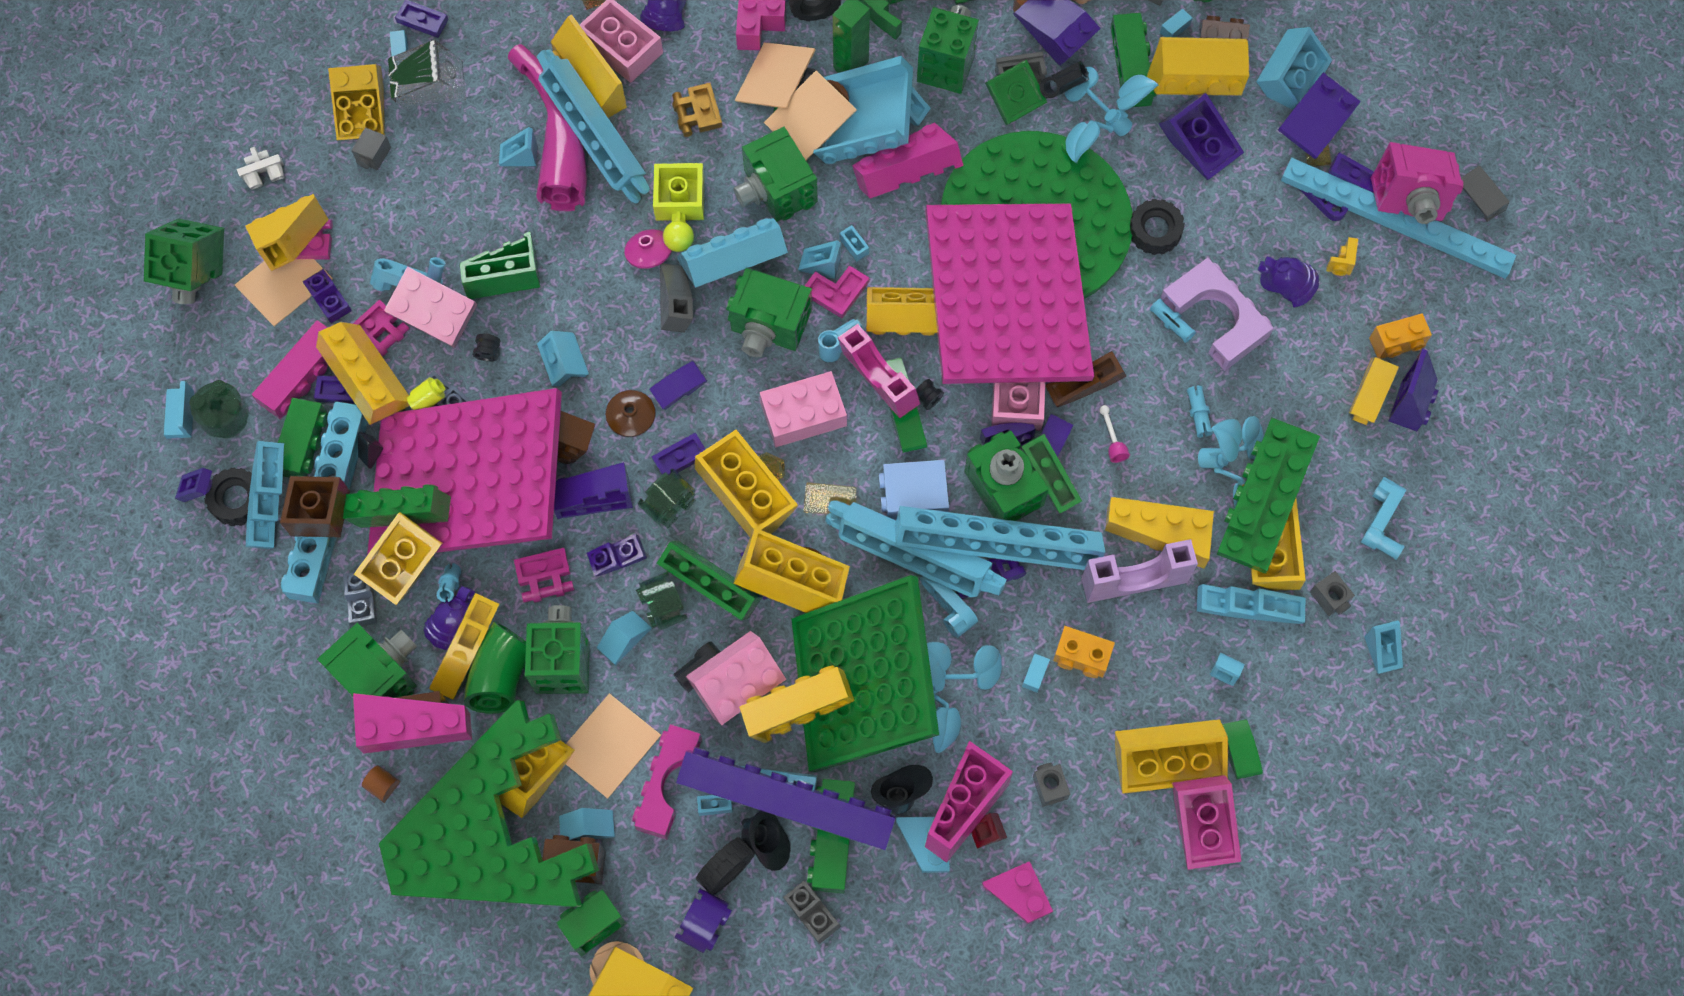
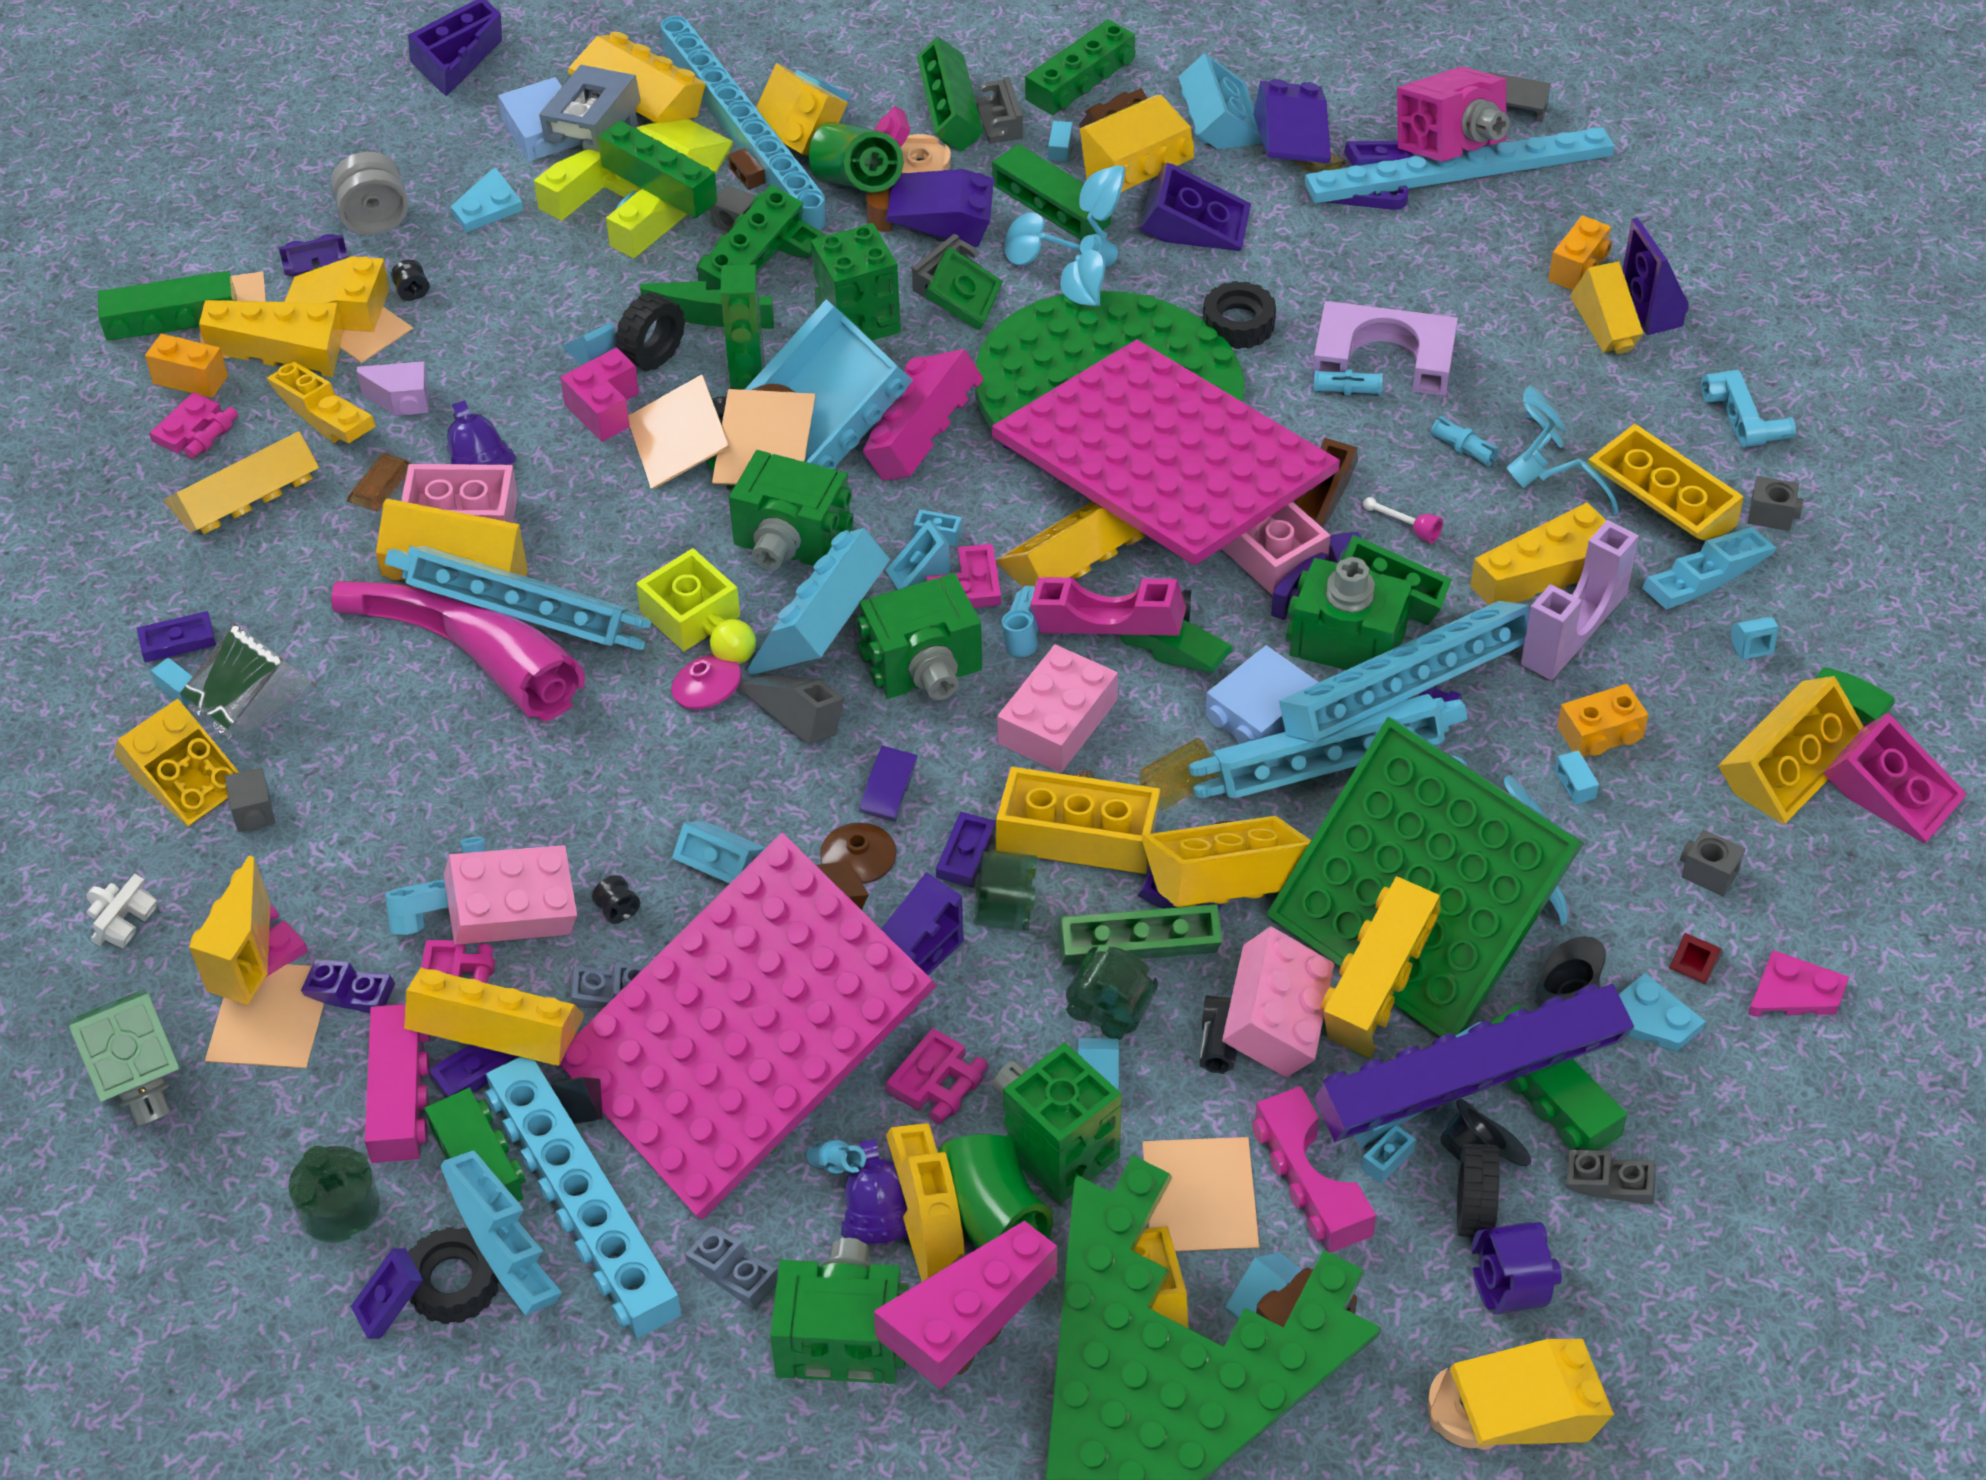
camera: 40 degrees left, 20 degrees down
medium azure panel [164,381,194,439] -> none
reddish brown brick [280,476,350,538] -> none
green brick [343,484,451,528] -> none
yellow slope [354,512,442,605] -> none
dark orange brick [362,765,401,803] -> none
neon yellow brick [407,377,445,410] -> none
green wedge [460,231,540,299] -> none
medium azure slope [499,127,537,166] -> none
green brick [556,889,627,957] -> none
dark purple slope [587,534,647,577] -> none
pearl gold plate [672,83,723,137] -> none
dark pink wedge [925,741,1013,863] -> none
black piece [1040,61,1089,98] -> none
green plate [1216,417,1320,574] -> none
dark purple helmet [1258,256,1319,308] -> none
yellow bracket [1326,237,1358,276] -> none
medium azure slope [1364,620,1403,674] -> none

